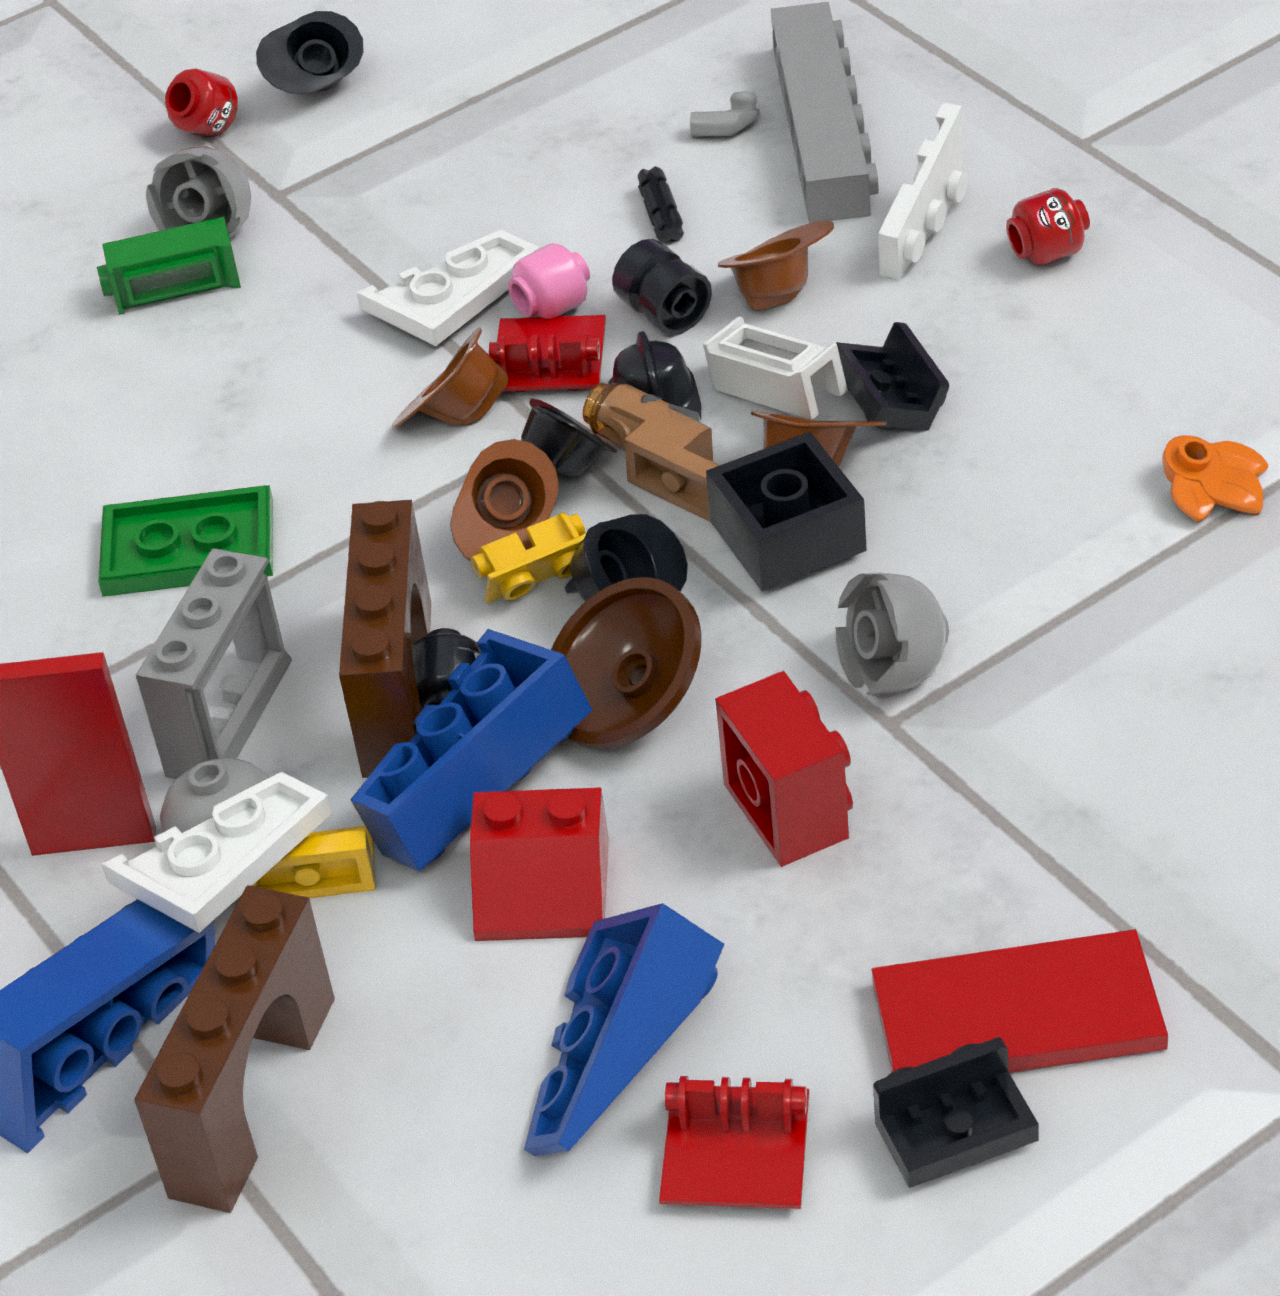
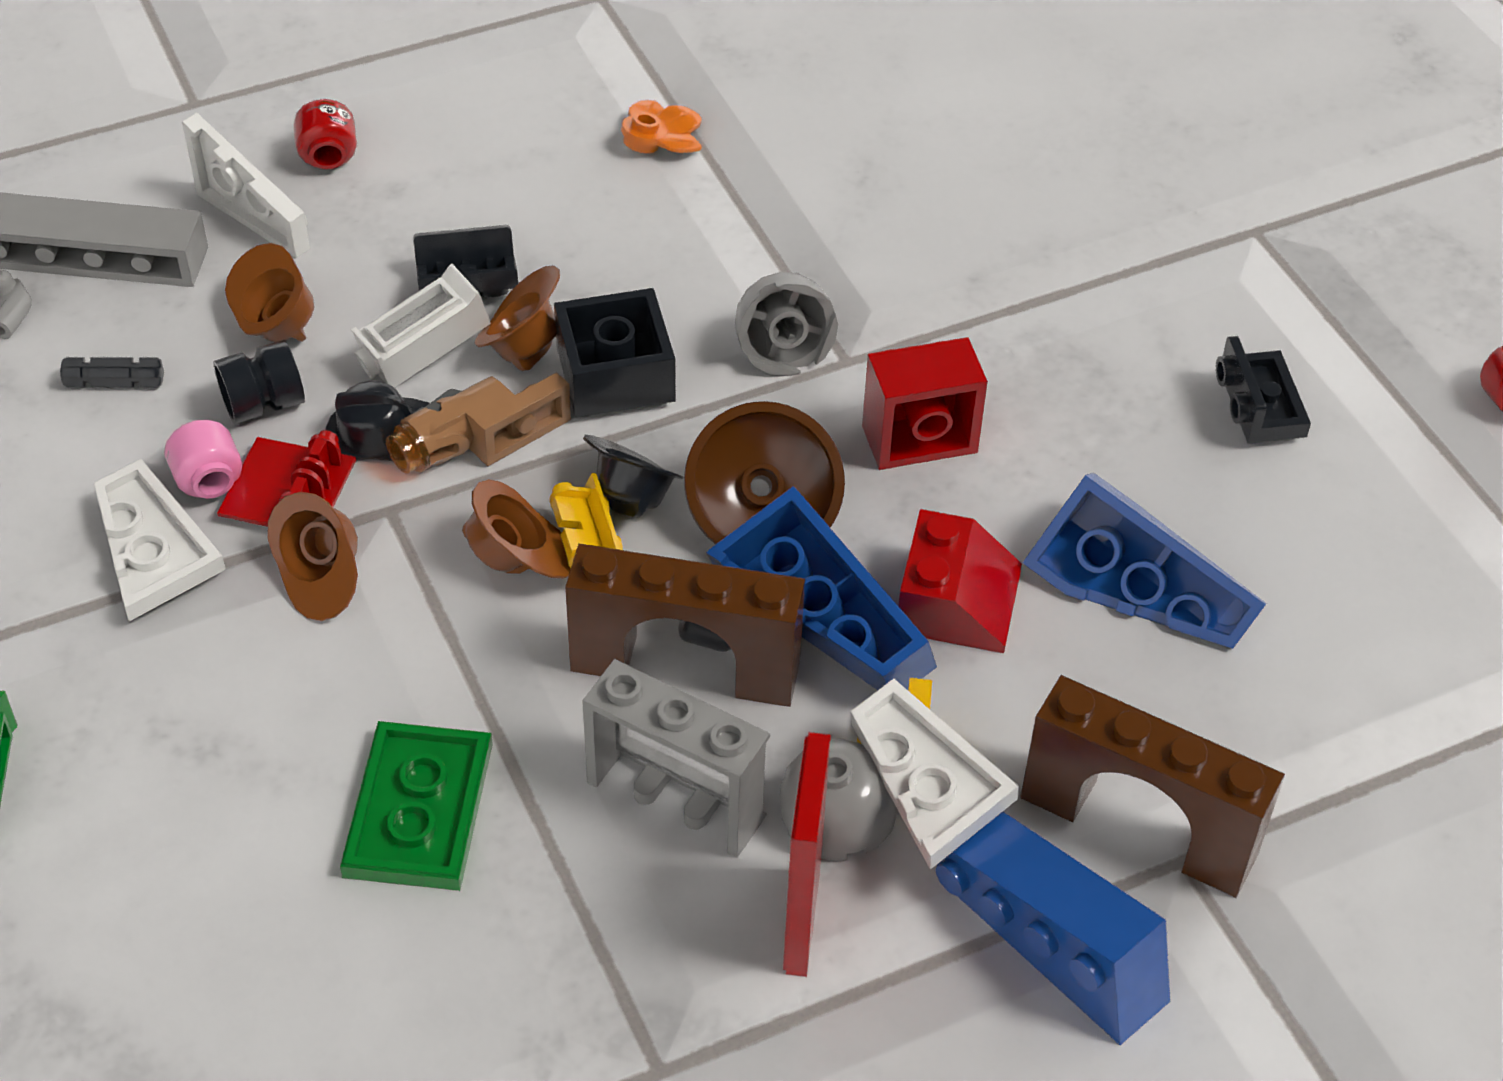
camera: 85 degrees left, 5 degrees up
black piece [521,398,617,477] -> none
red hinge [659,1076,810,1209] -> none
red tile [871,929,1168,1073] -> none

